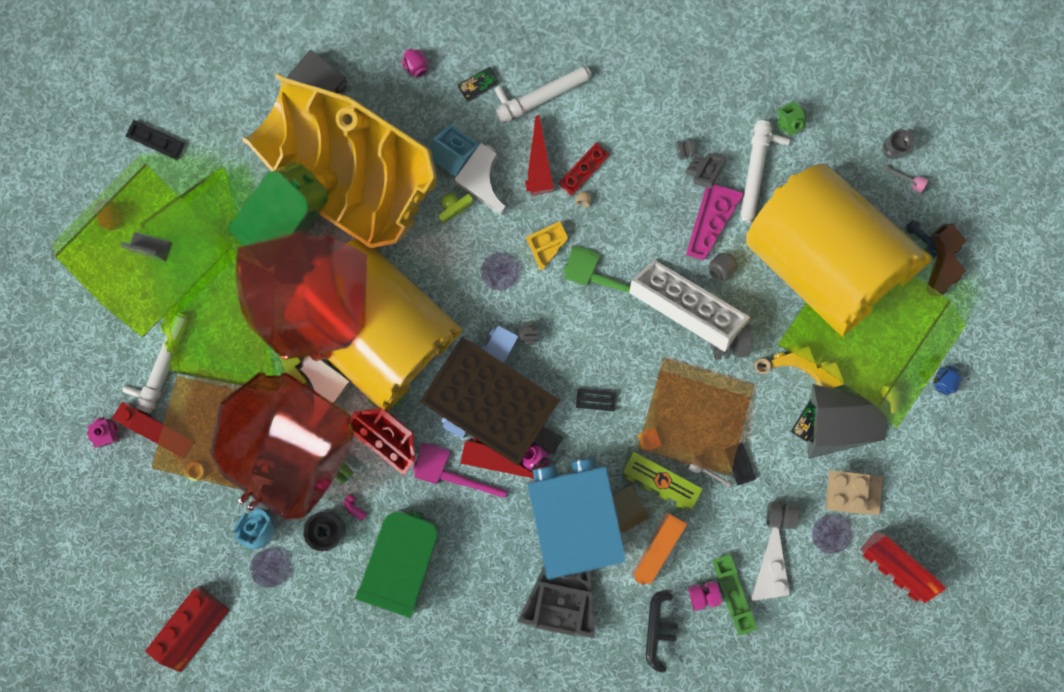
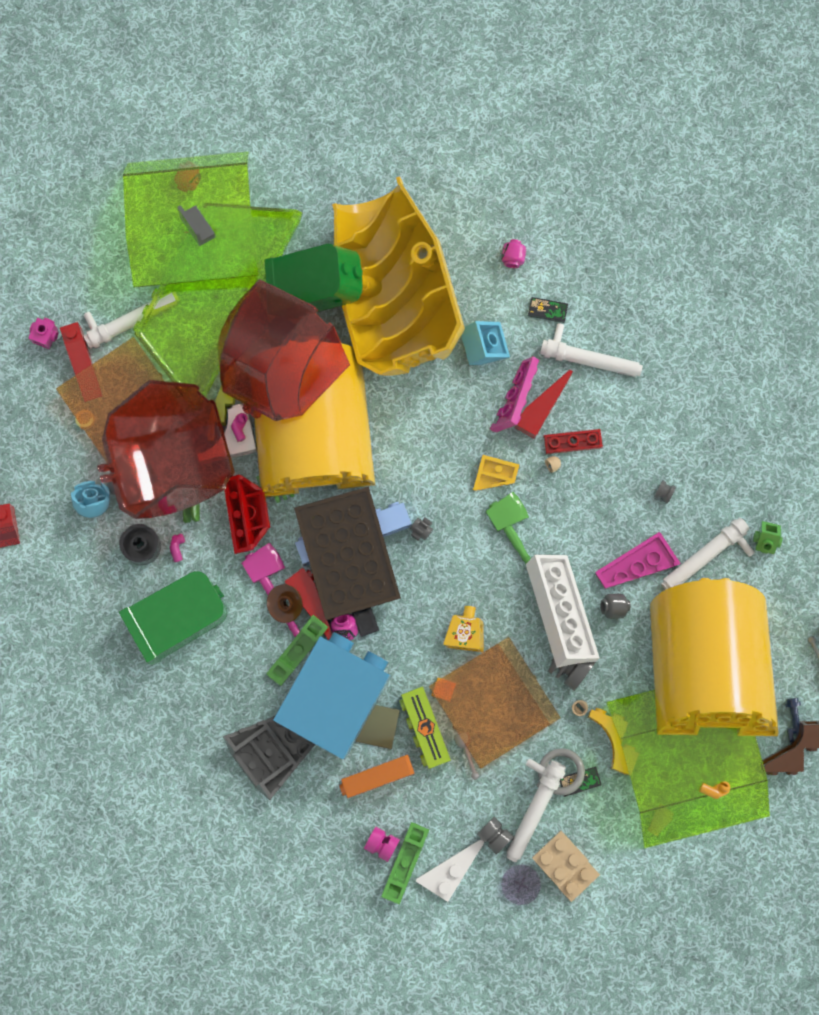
camera: 40 degrees right, 5 degrees down
black tile [125,120,185,160] -> none
tile [250,548,290,588] -> none
dark grey panel [286,49,348,94] -> none
lime tile [438,193,473,224] -> none
white arch [454,143,506,215] -> none
tile [480,253,518,291] -> none
black tile [576,389,616,412] -> none
black piece [645,591,678,673] -> none
dark grey hinge [685,153,726,189] -> none
black tile [724,443,756,486] -> none
dark grey wedge [808,383,888,459] -> none
red slope [860,532,947,603] -> none
blue head [933,366,963,396] -> none
none -> dark pink arm [231,413,248,442]
none -> bright green slope [266,615,328,686]
none -> reddish brown dish [267,584,303,623]
none -> yellow torso [443,606,484,653]
none -> dark pink wing [490,356,539,432]
none -> white cylinder [506,759,566,862]
none -> light grey piece [536,748,585,795]
none -> light orange arm [699,781,730,799]

